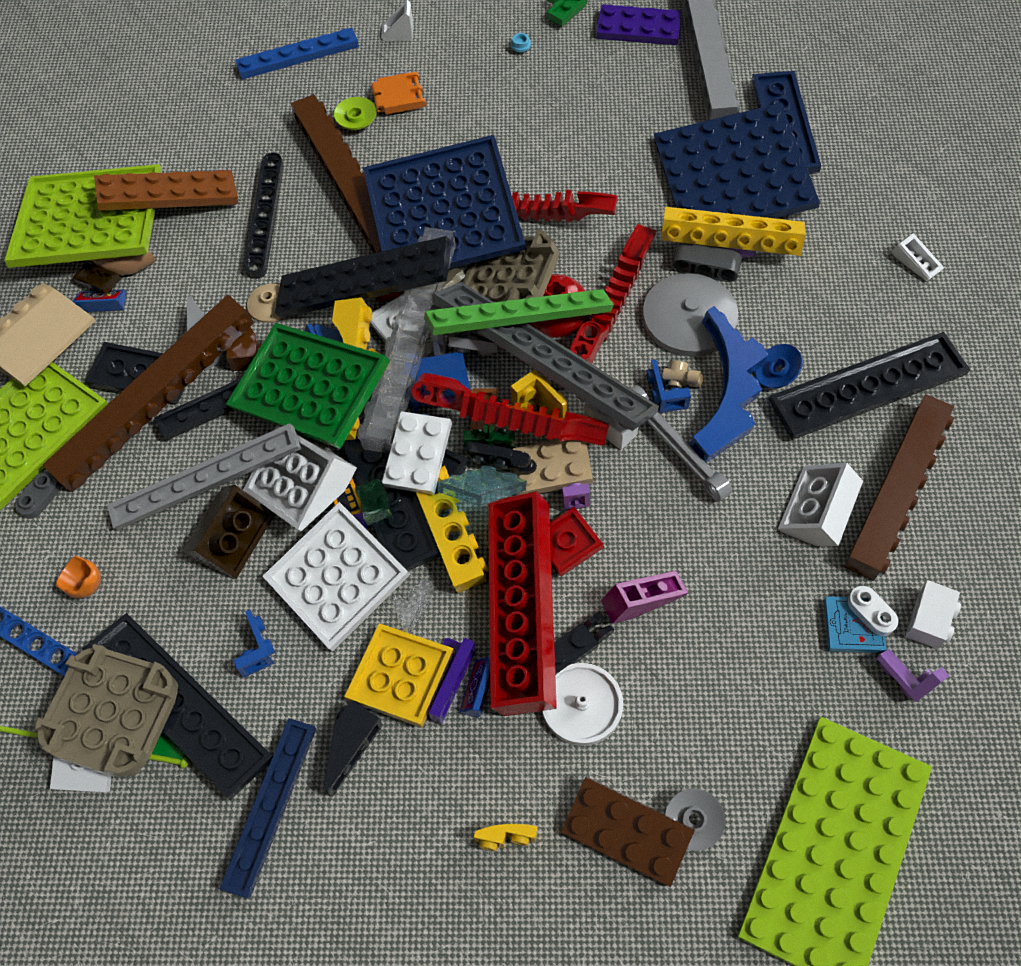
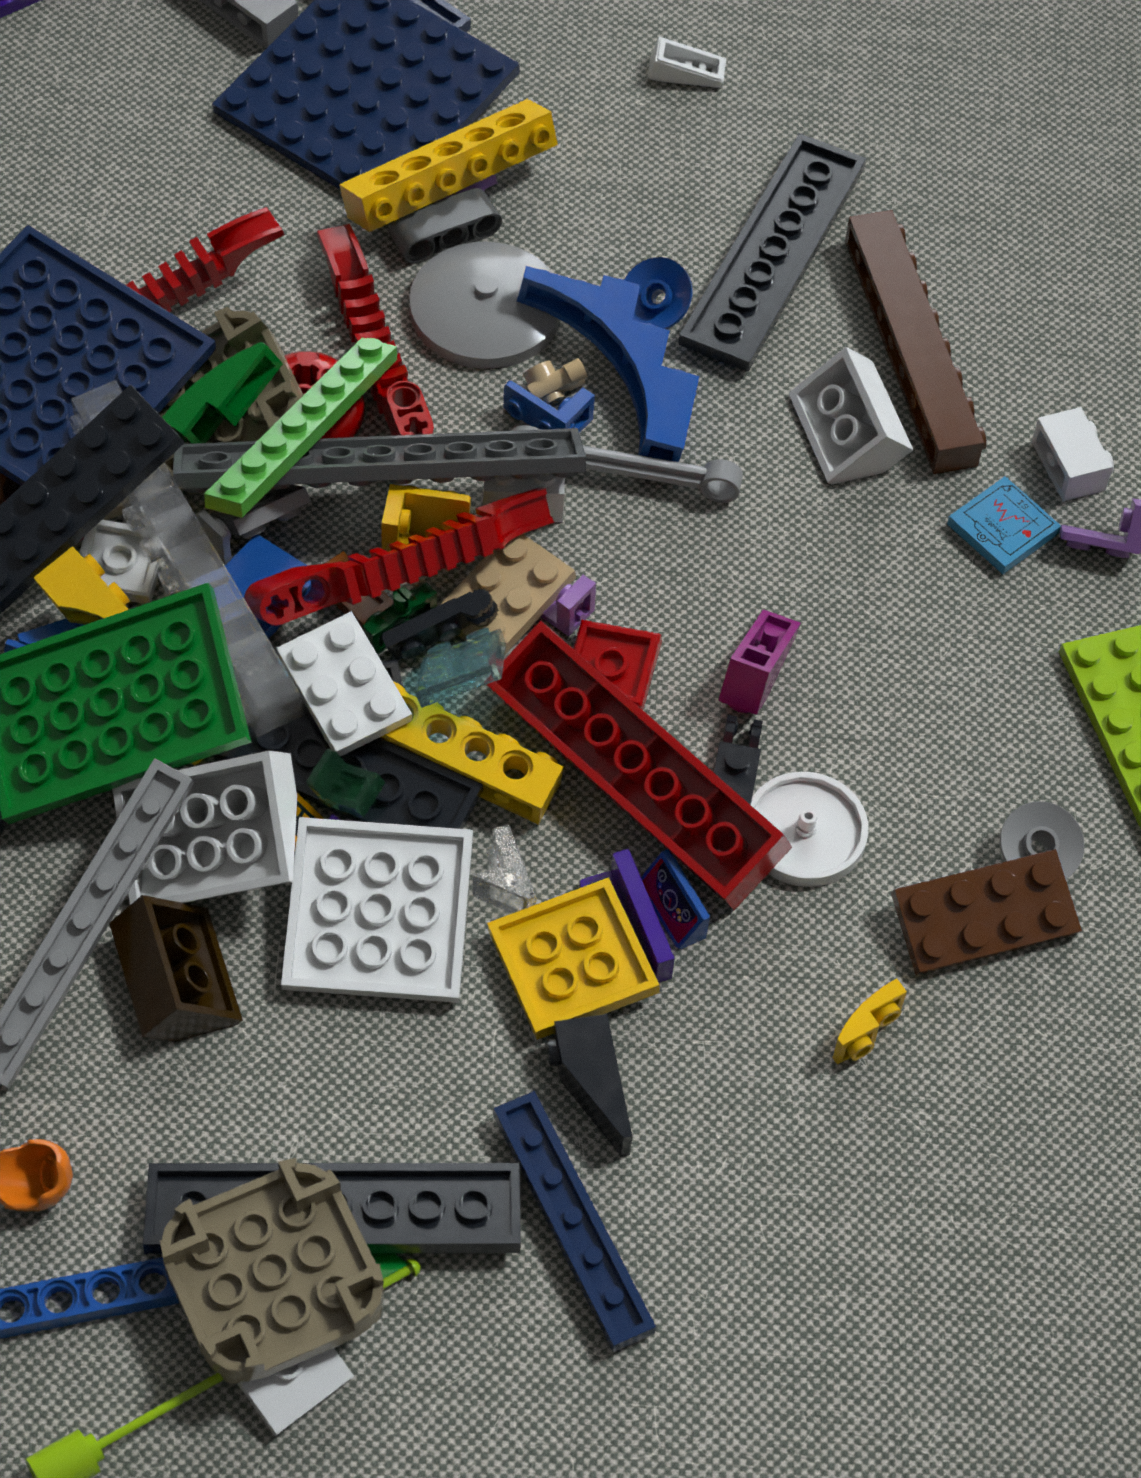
camera: 50 degrees left, 5 degrees down
blue bracket [234,609,275,678] -> none
white plate [848,586,898,636] -> none
none -> green slope [162,342,283,444]

